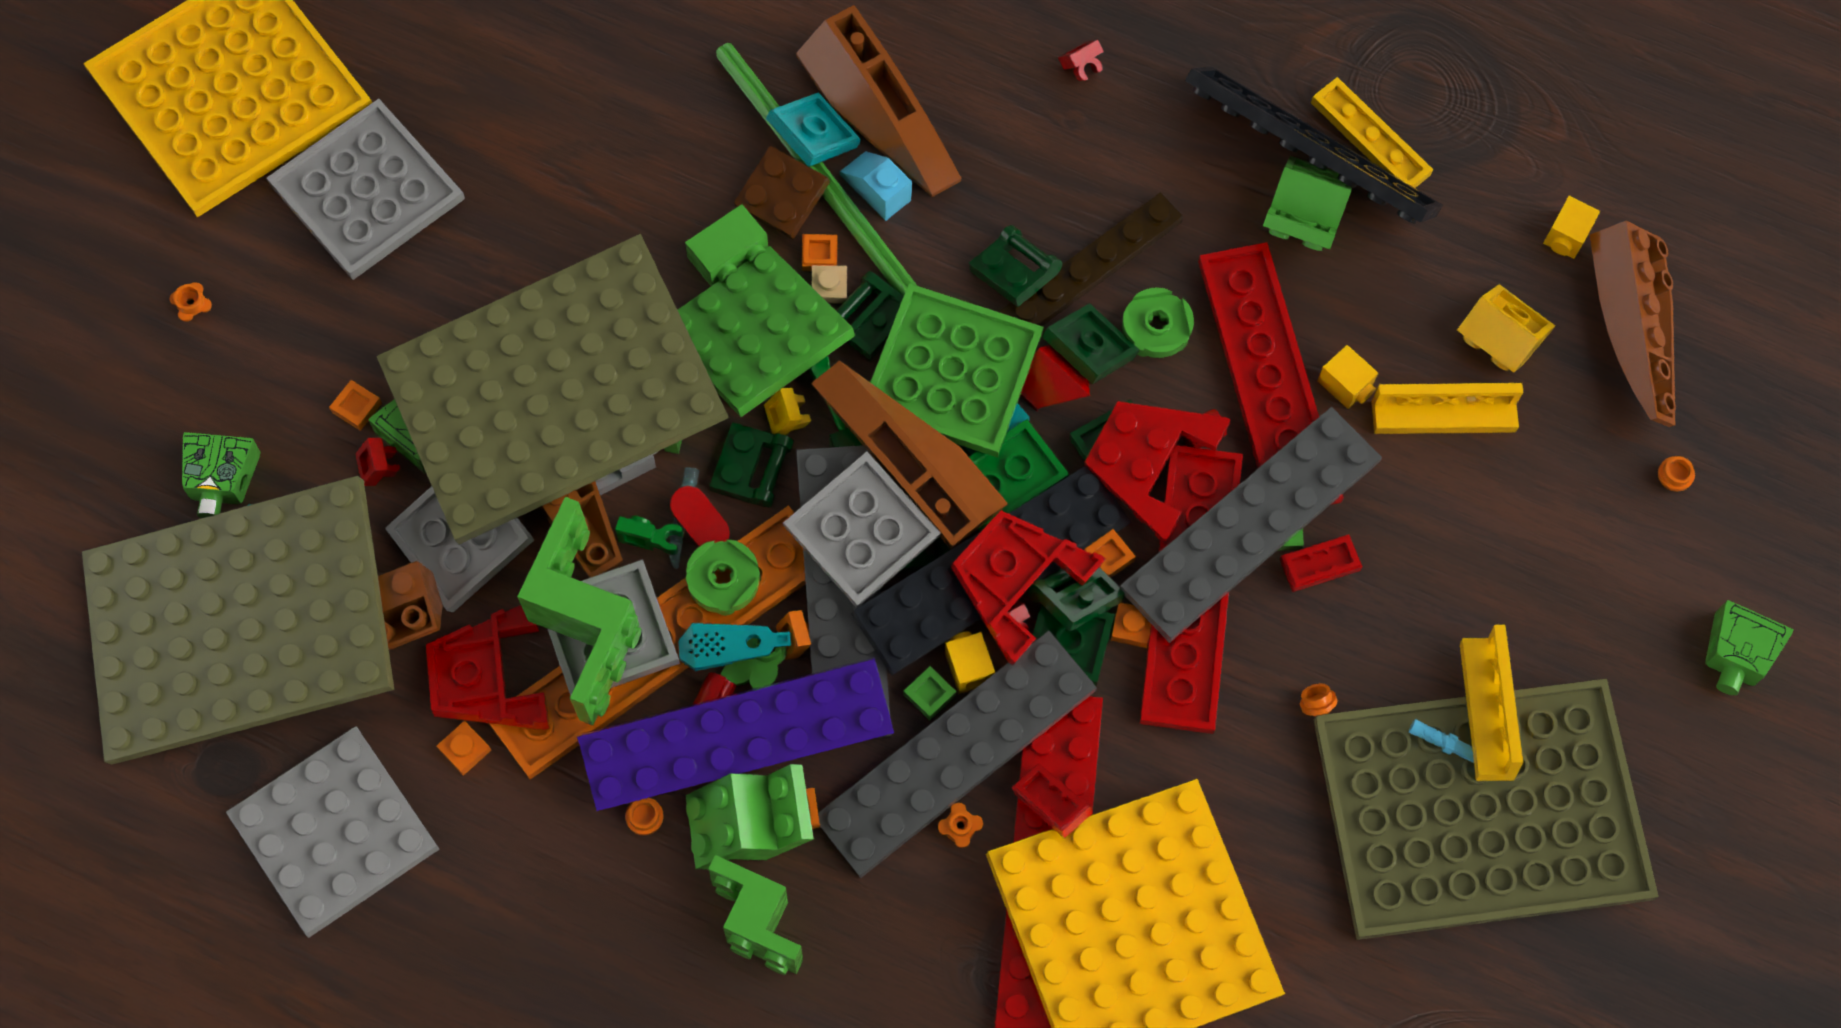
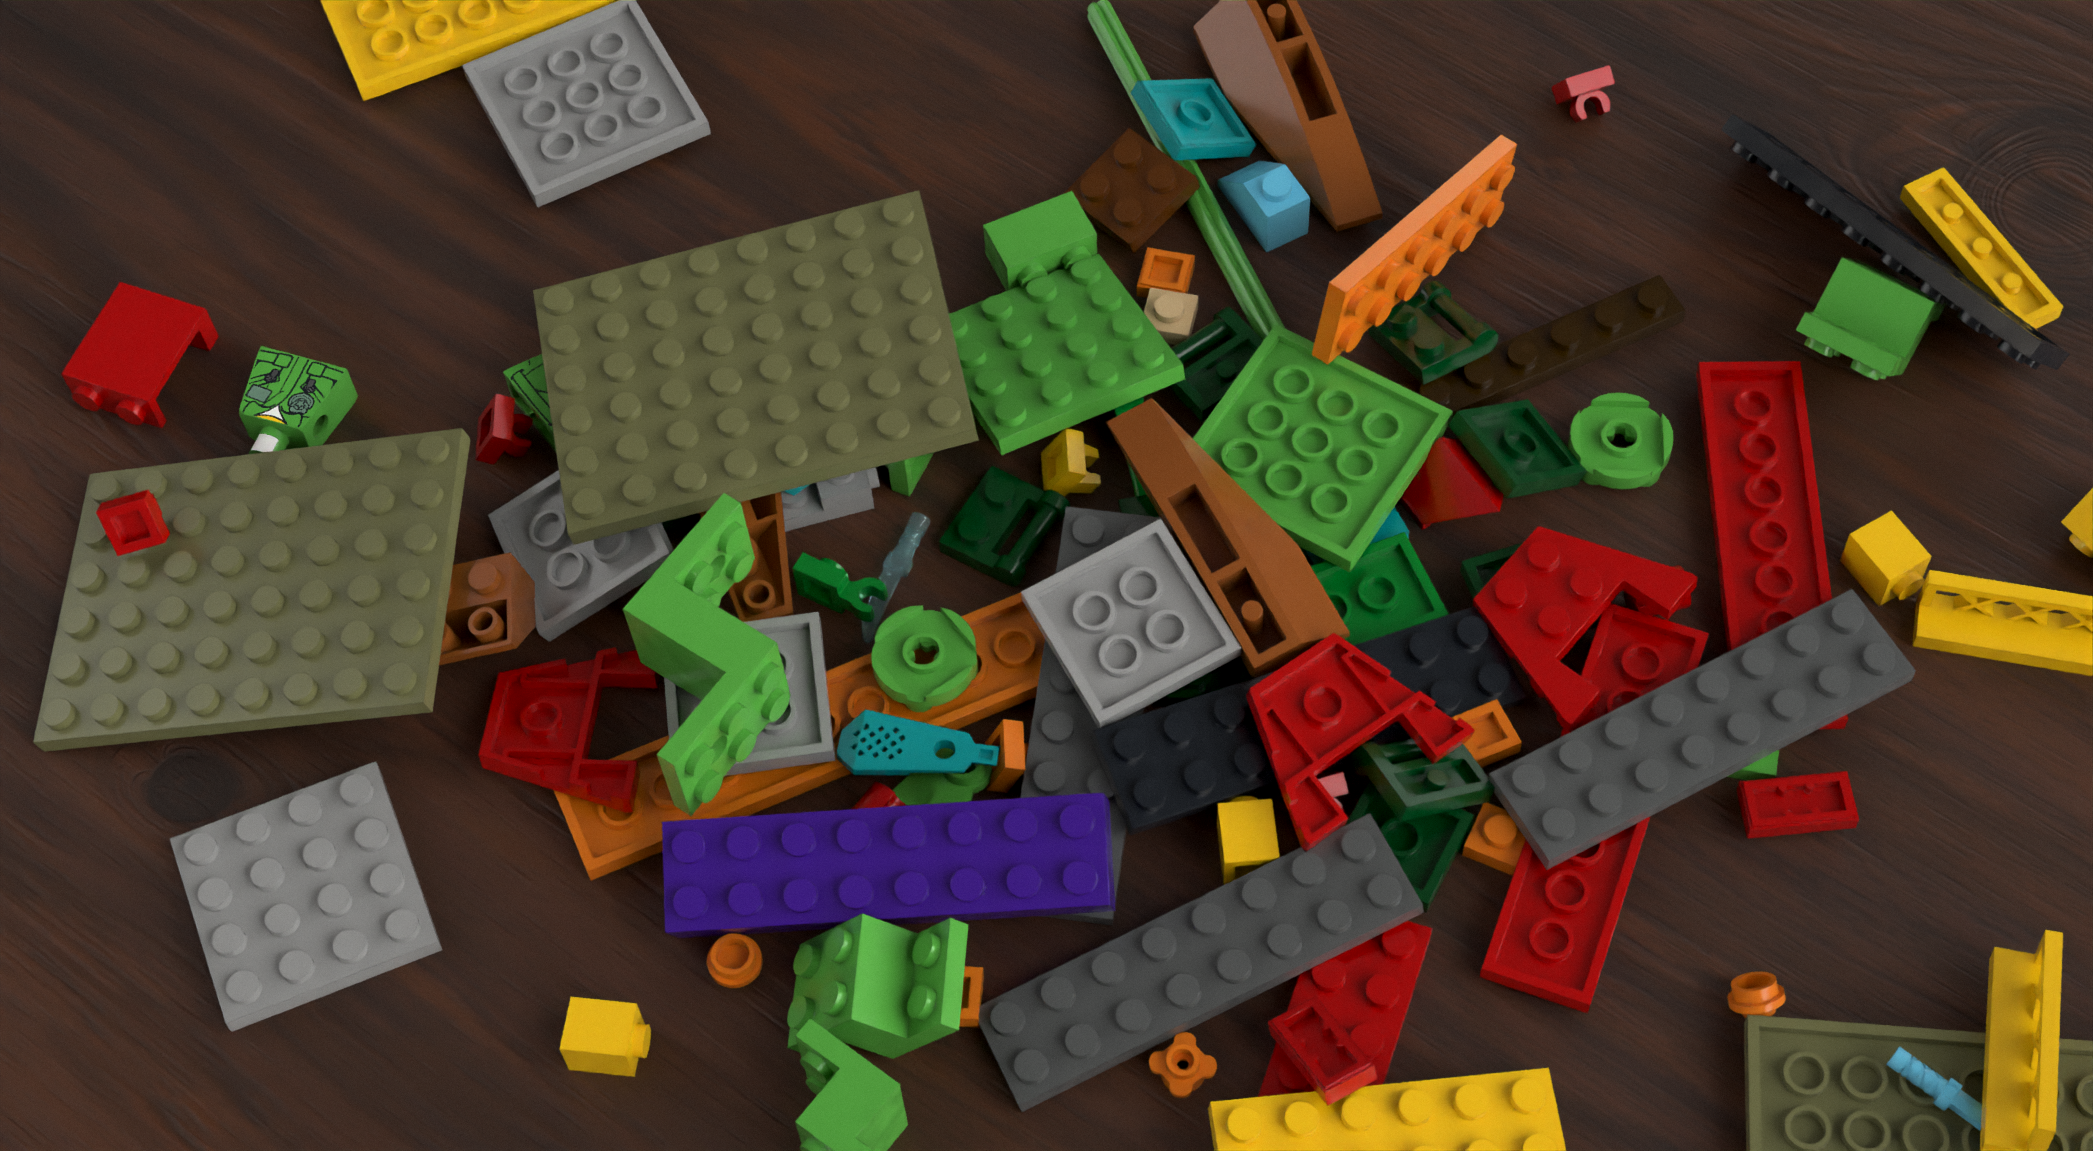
camera: 20 degrees right, 10 degrees down
orange plate [170,282,212,322] -> none
orange plate [329,380,382,431] -> none
orange plate [436,721,491,776] -> none
red tile [670,486,730,547] -> none
bright green plate [903,666,956,721] -> none
none -> red panel [61,282,219,428]
none -> red tile [96,489,170,556]
none -> yellow brick [559,997,651,1077]
none -> orange plate [1312,135,1517,365]

